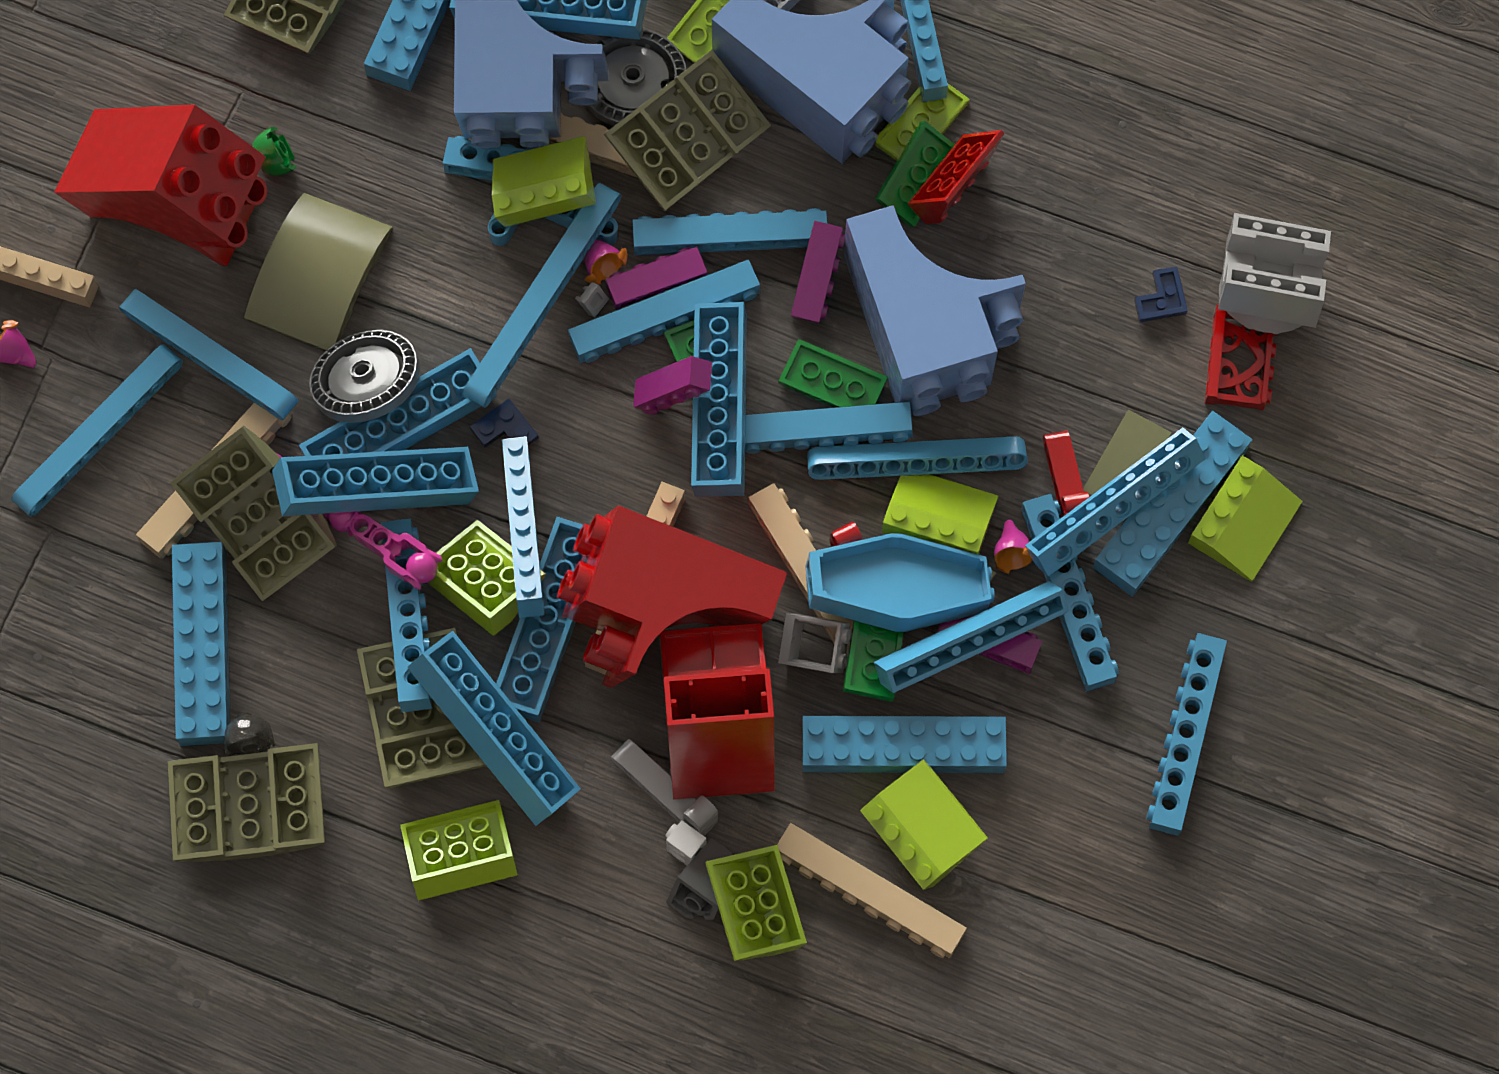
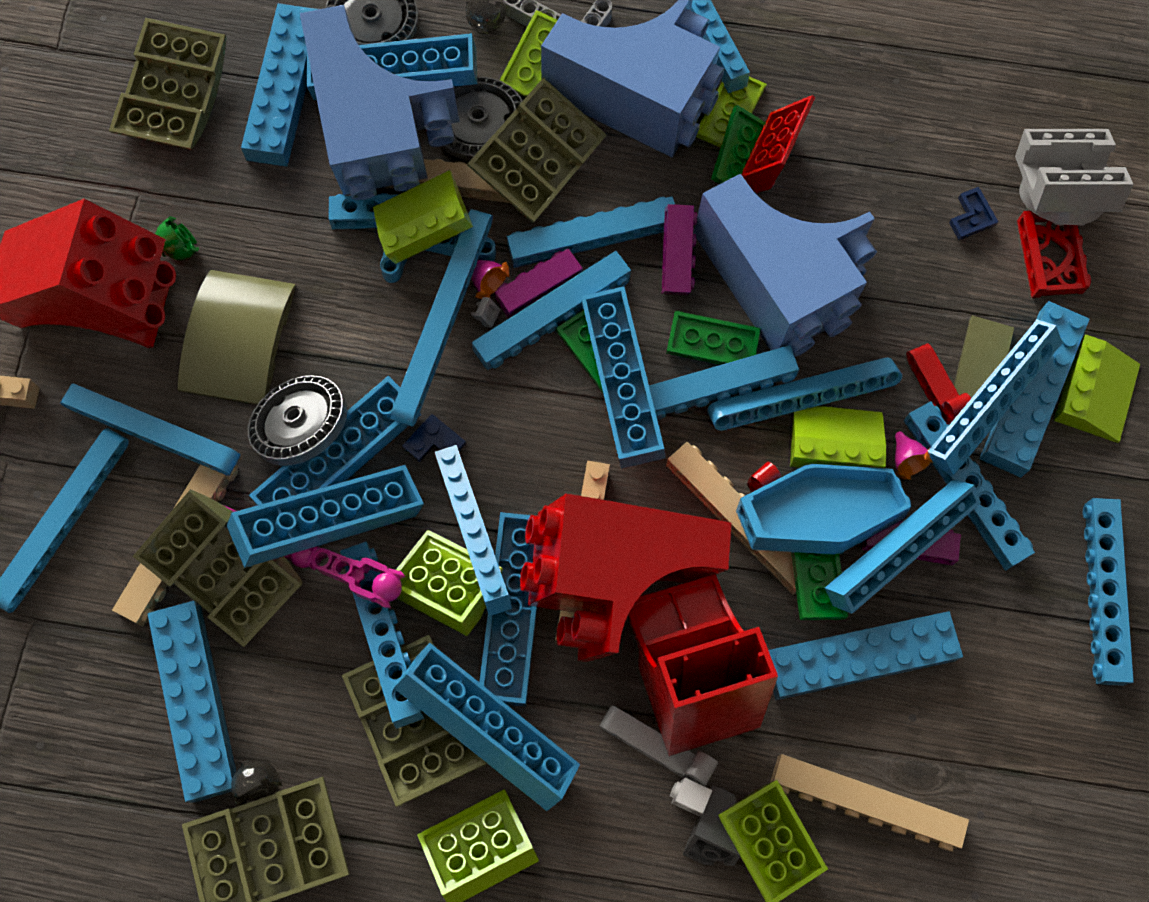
camera: 15 degrees left, 0 degrees up
magenta brick [633,356,712,415] -> none
light grey window [778,613,852,673] -> none
lime slope [860,760,988,890] -> none

